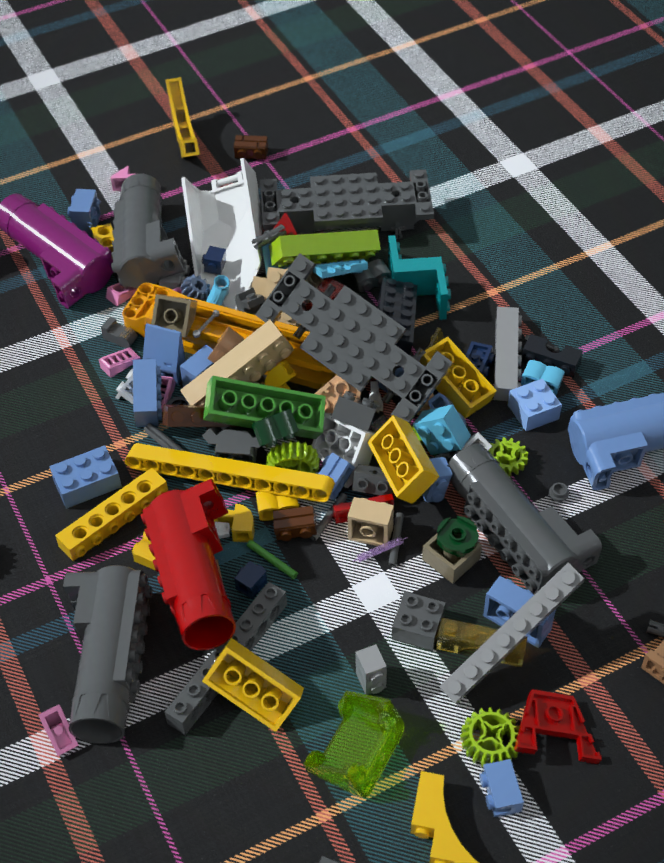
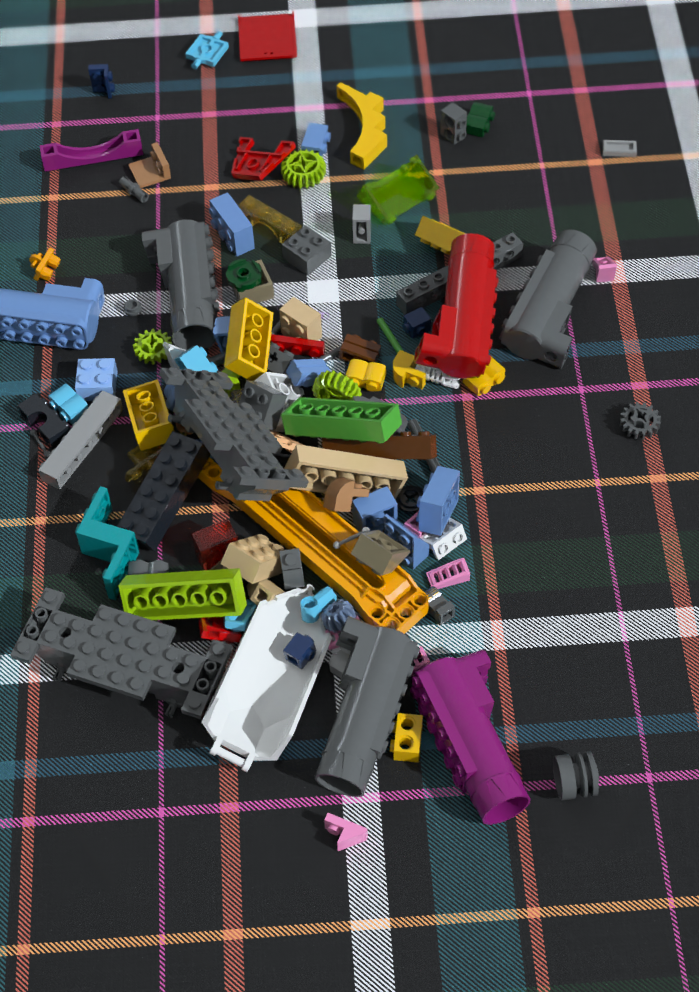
camera: 155 degrees left, 5 degrees up
medium blue brick [49,445,122,509] -> none
yellow brick [55,468,168,561] -> none
medium blue brick [68,189,101,237] -> none
yellow beam [125,443,335,502] -> none
yellow arch [165,77,200,158] -> none
reddish brown brick [234,135,268,159] -> none
dark green brick [251,409,299,448] -> none
dark grey pin [252,224,287,250] -> none
medium azure wing [313,259,368,279] -> none
light grey brick [439,563,584,704] -> none
dark blue bracket [465,341,495,378] -> none

